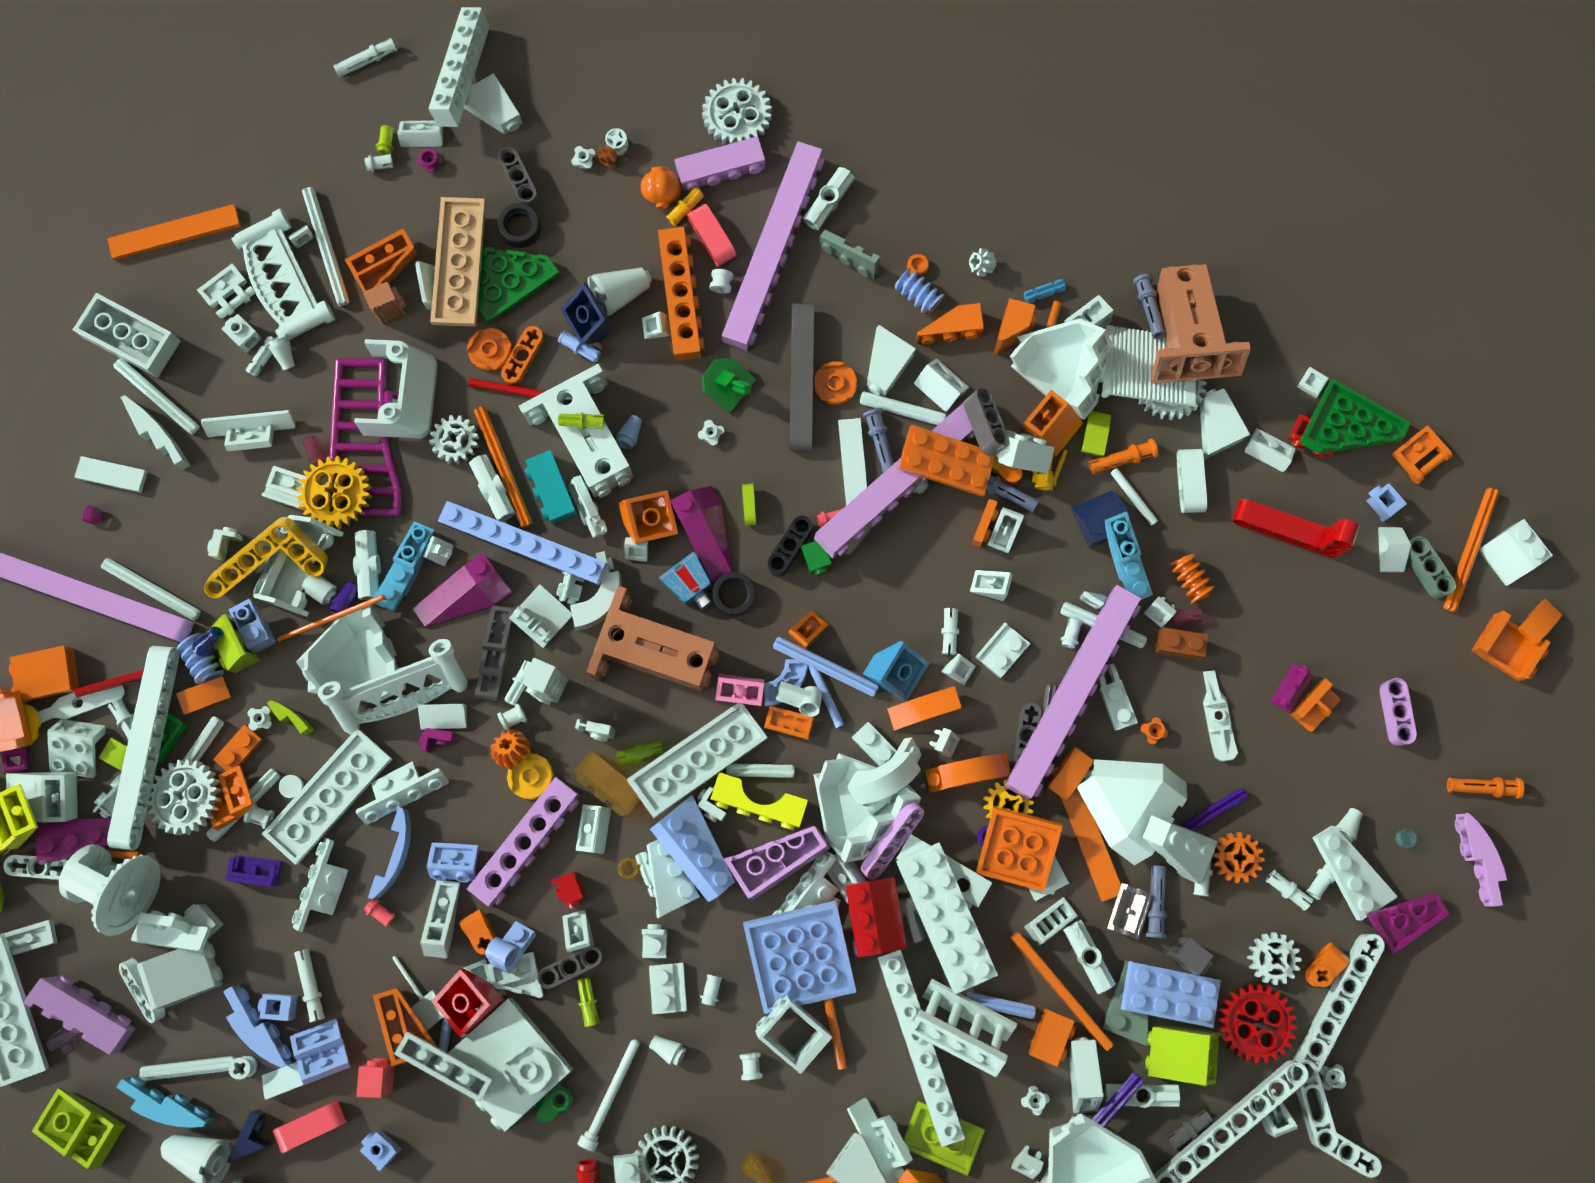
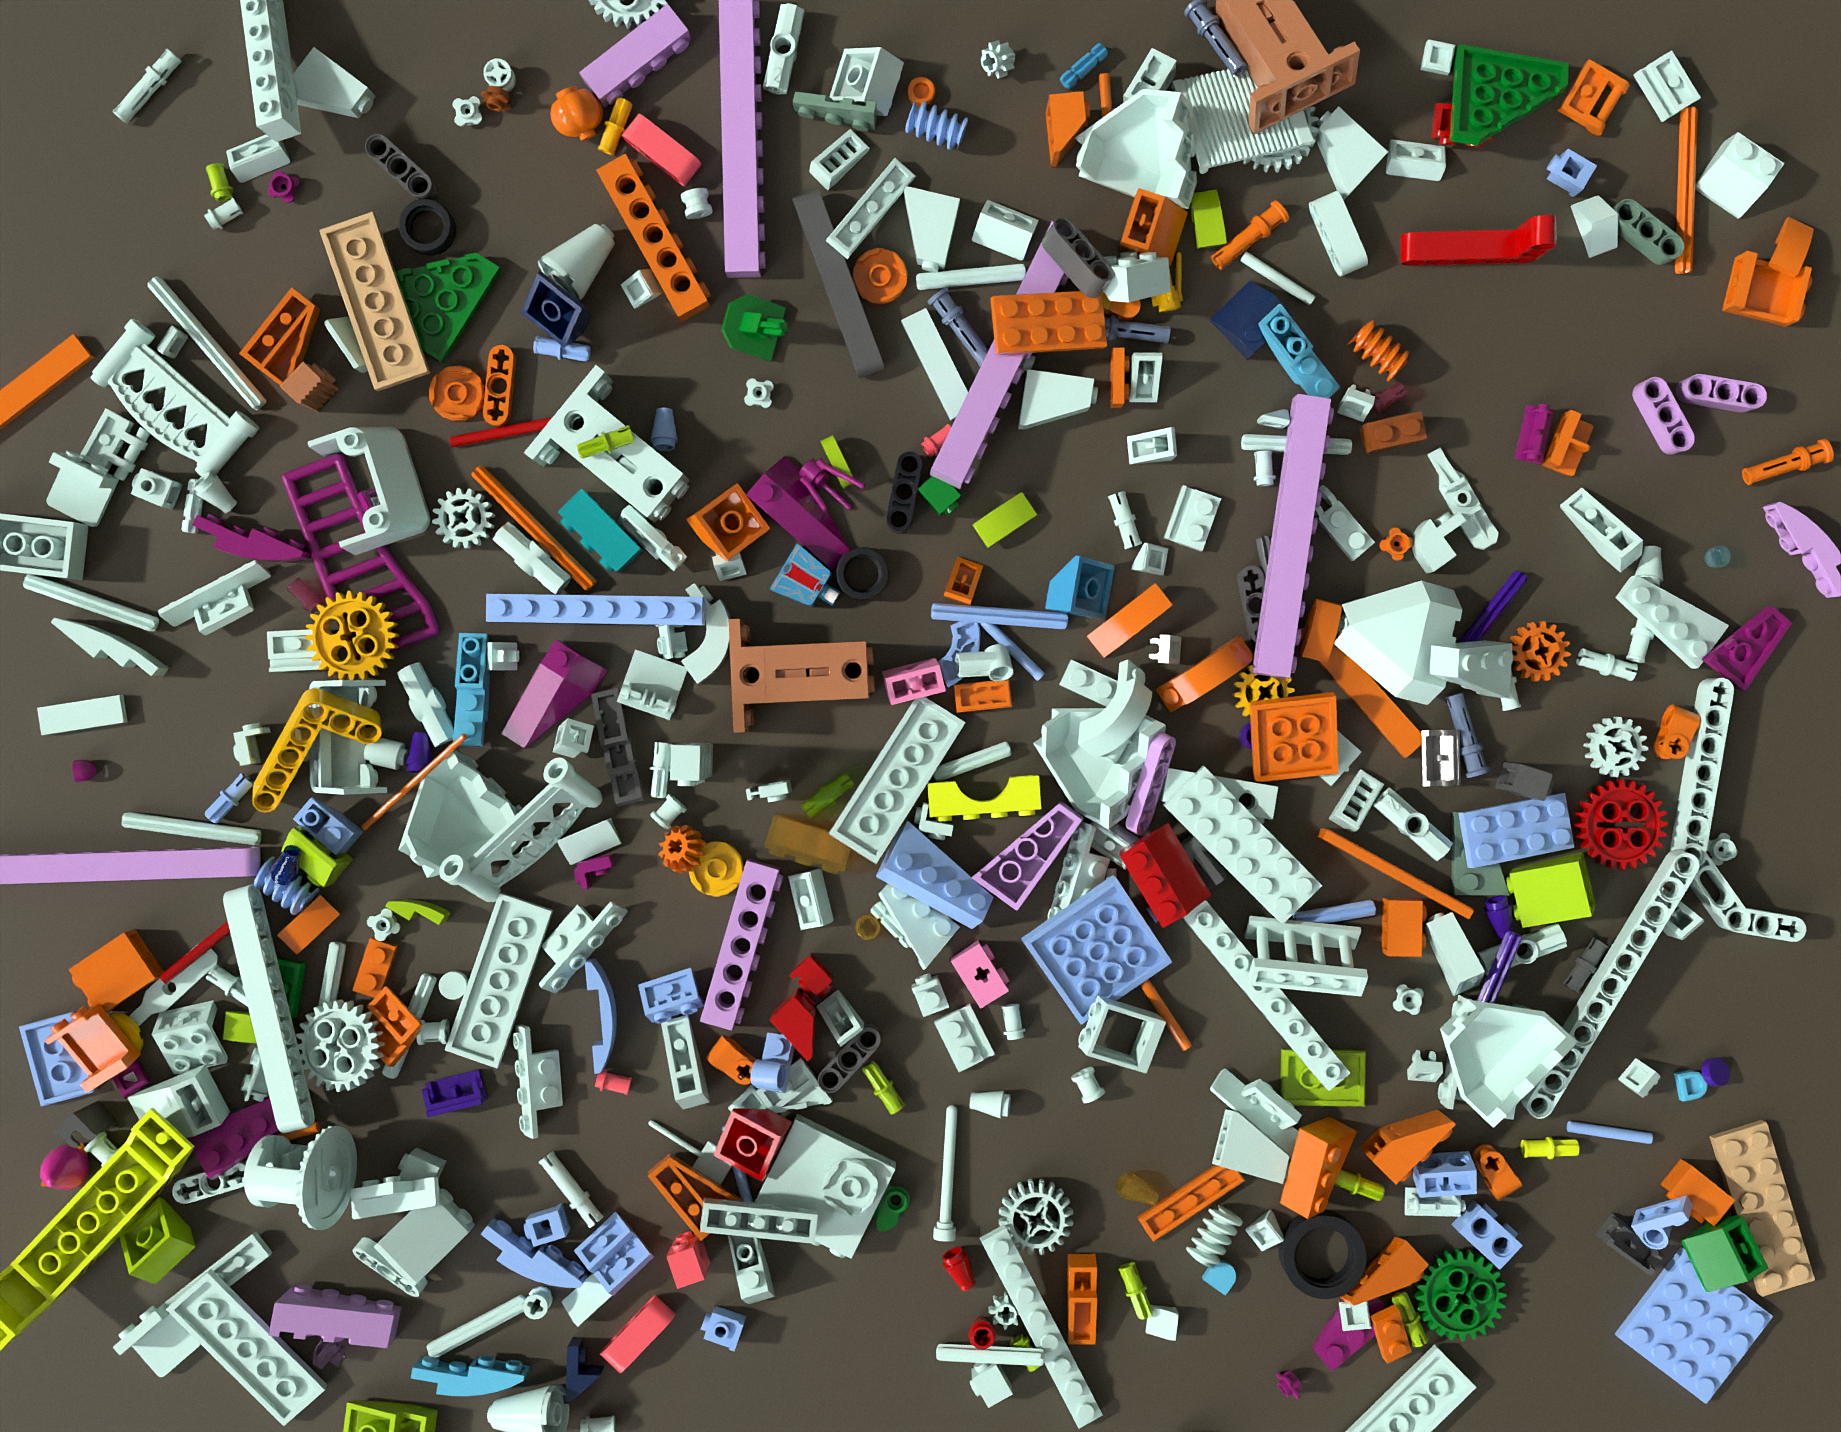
camera: 25 degrees left, 10 degrees up
orange slope [916,303,984,345] -> none
none -> light aqua bracket [46,450,119,527]
none -> magenta slope [192,514,311,562]
none -> light blue axle [205,773,254,823]
none -> light aqua brick [553,718,594,758]
none -> light aqua slope [728,1235,775,1304]
none -> red slope [769,989,817,1061]
none -> magenta plant [799,458,866,511]
none -> light aqua slope [809,129,870,190]
none -> light aqua tile [826,158,916,259]
none -> light aqua slope [829,47,904,116]
none -> bright pink brick [951,940,1010,1009]
none -> lime slope [973,492,1037,548]
none -> light aqua slope [1018,369,1098,430]
none -> light aqua brick [1412,512,1466,574]
none -> dark purple cone [1484,895,1514,939]
none -> light aqua slope [1560,488,1643,573]
none -> light aqua plate [1633,50,1701,122]
none -> lavender beam [1676,374,1767,413]

